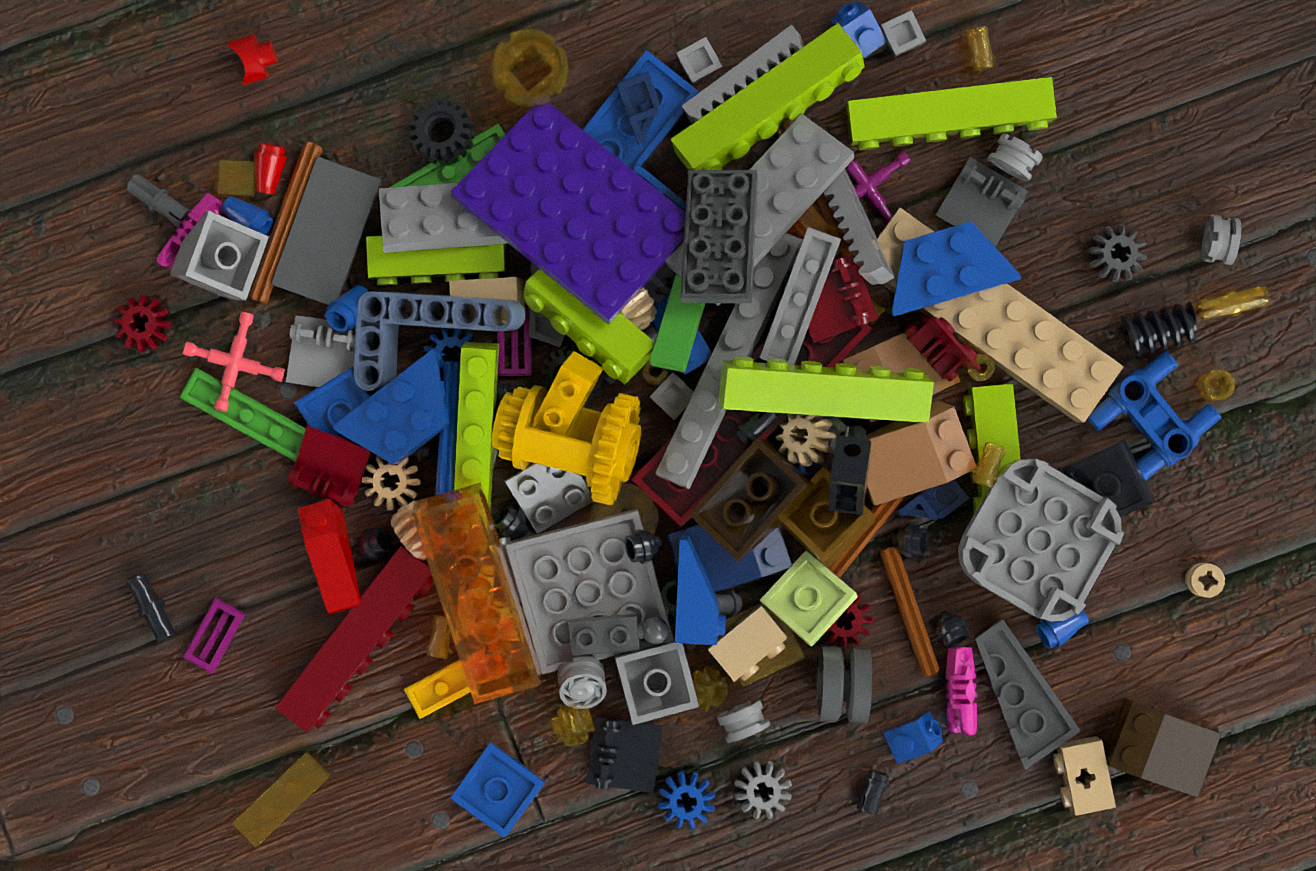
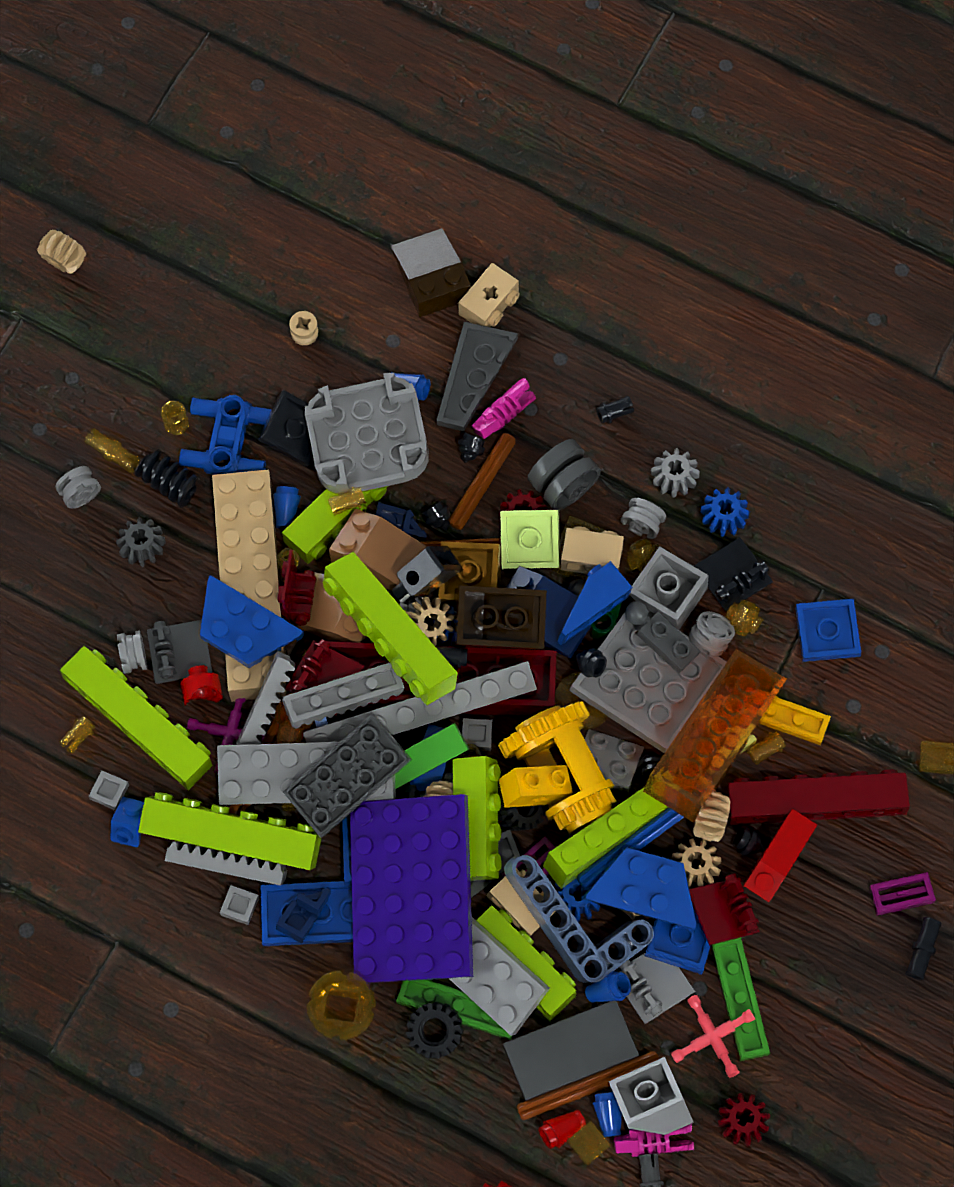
camera: 135 degrees left, 20 degrees down
blue bracket [883,711,943,764] -> none
none -> red piece [181,665,223,706]
none -> blue cone [273,486,301,529]

